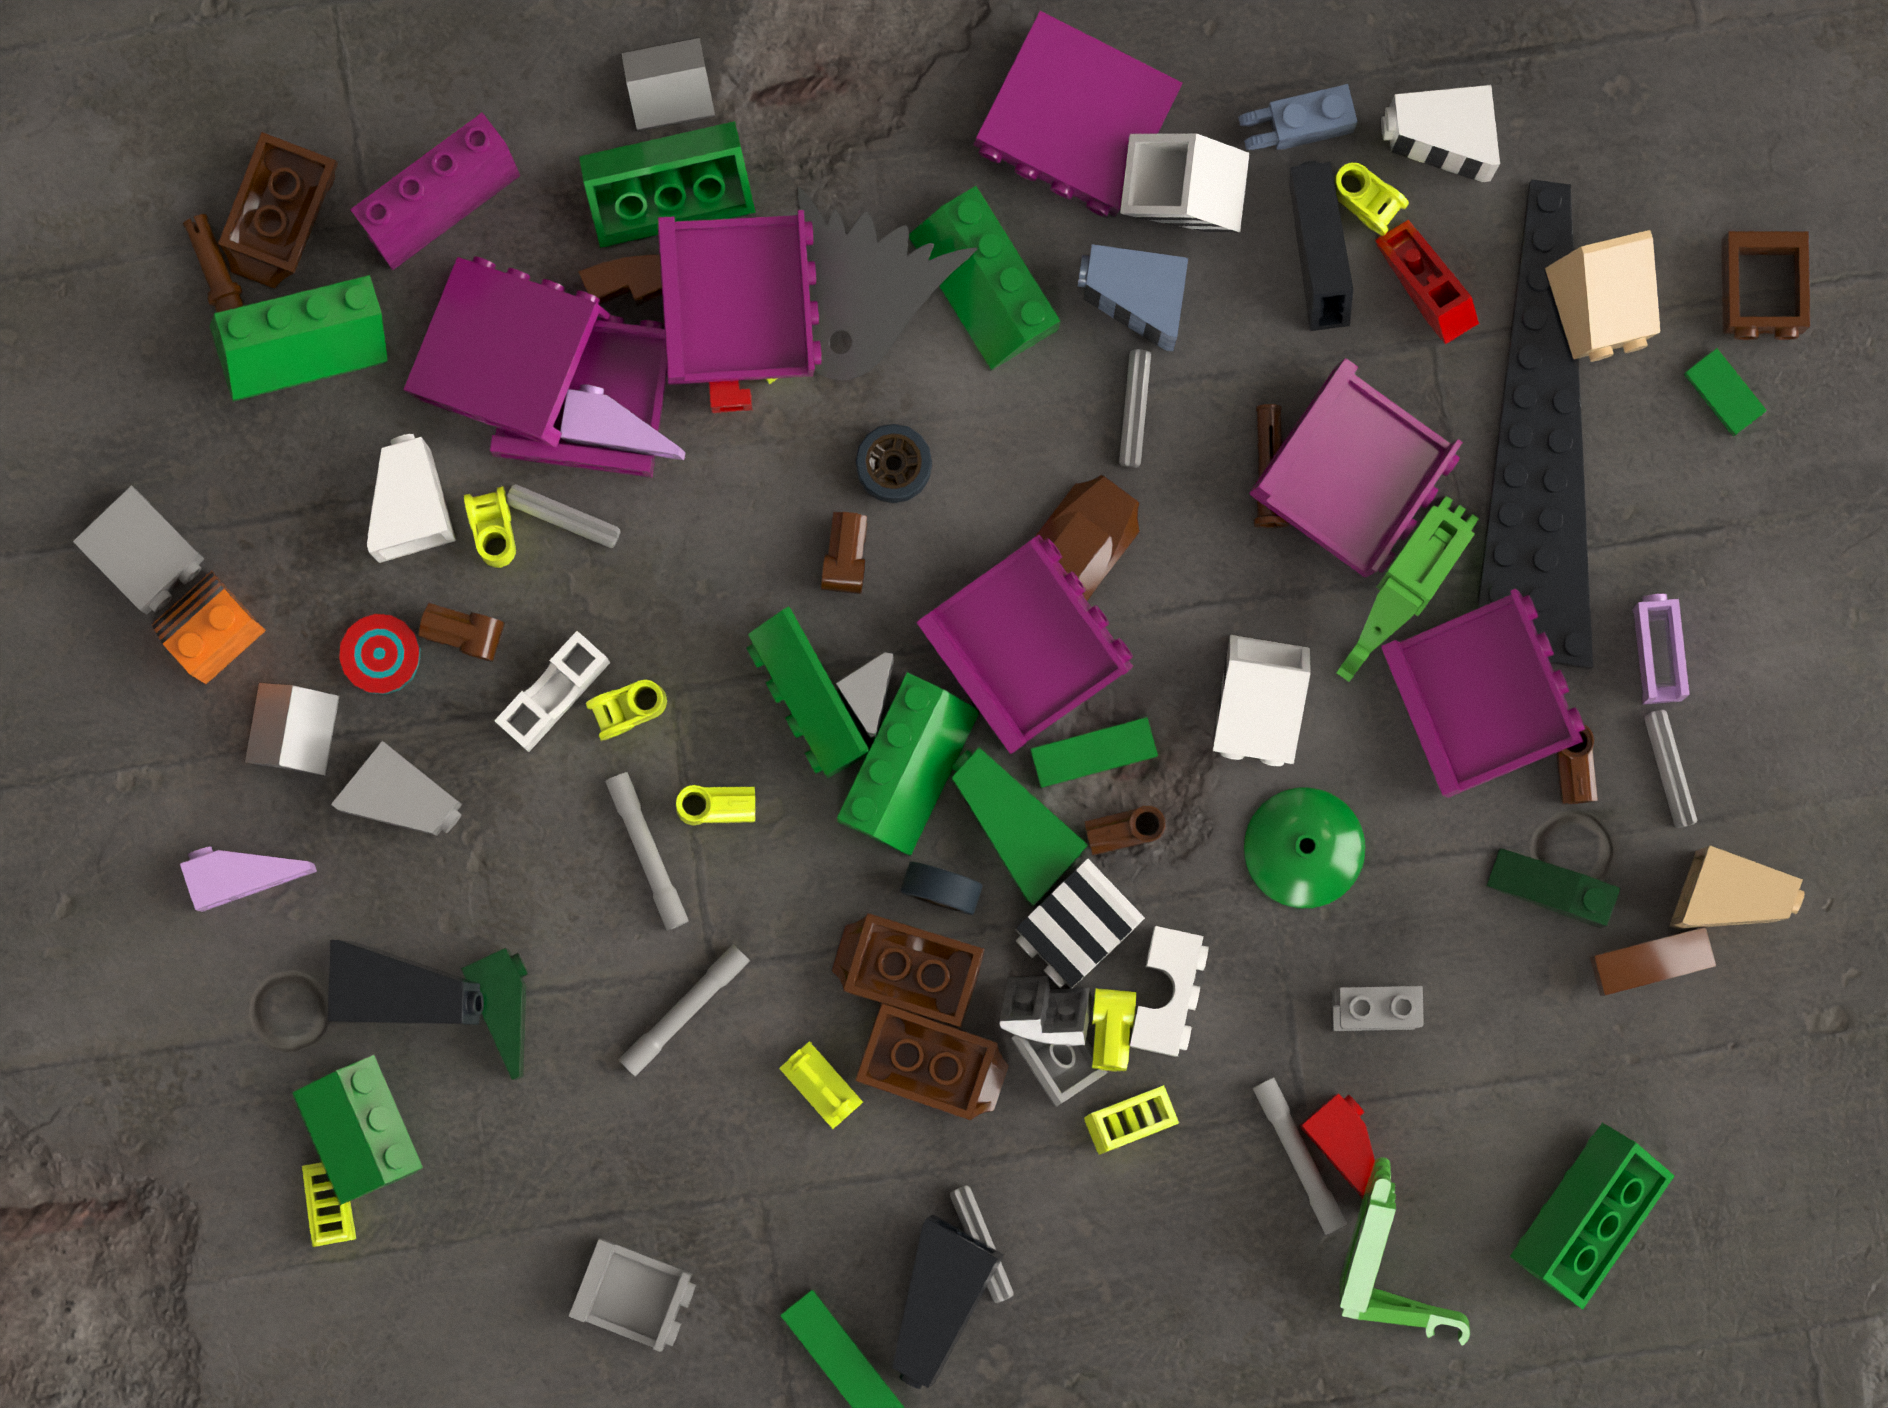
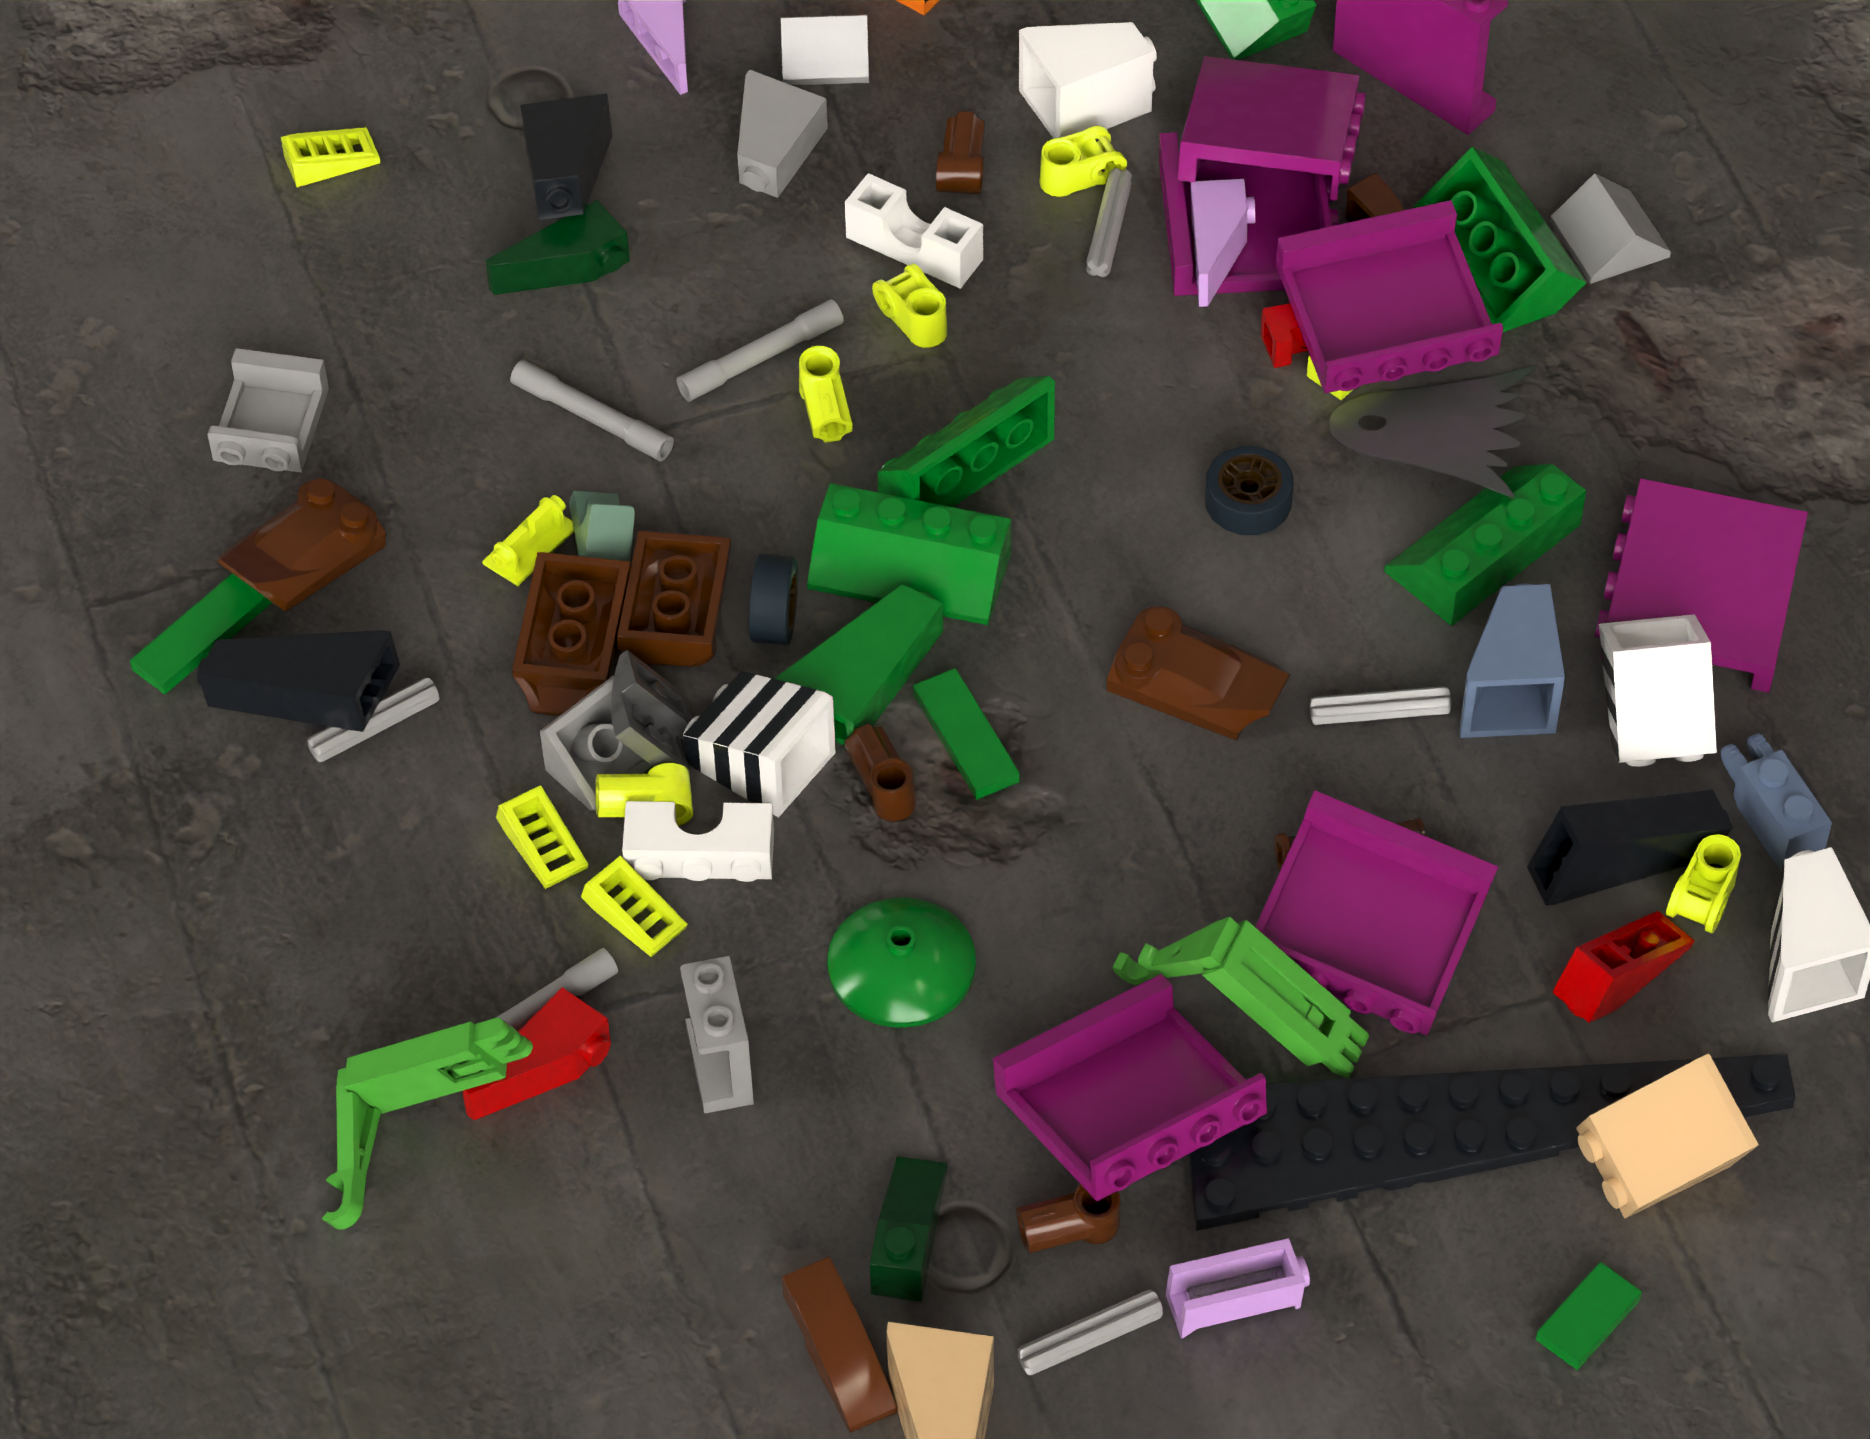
camera: 80 degrees right, 30 degrees down
green slope [292,1055,423,1205] -> none
red tile [339,614,421,695] -> none
reddish brown piece [821,512,868,594] -> none
light grey slope [836,652,894,740] -> none
magenta panel [916,535,1133,754] -> none
white slope [1213,635,1310,766] -> none
green slope [1510,1122,1675,1310] -> none
reddish brown window [1721,231,1810,340] -> none
none -> reddish brown slope [217,478,386,612]
none -> sand green slope [569,491,635,561]
none -> neon yellow slope [581,855,688,957]

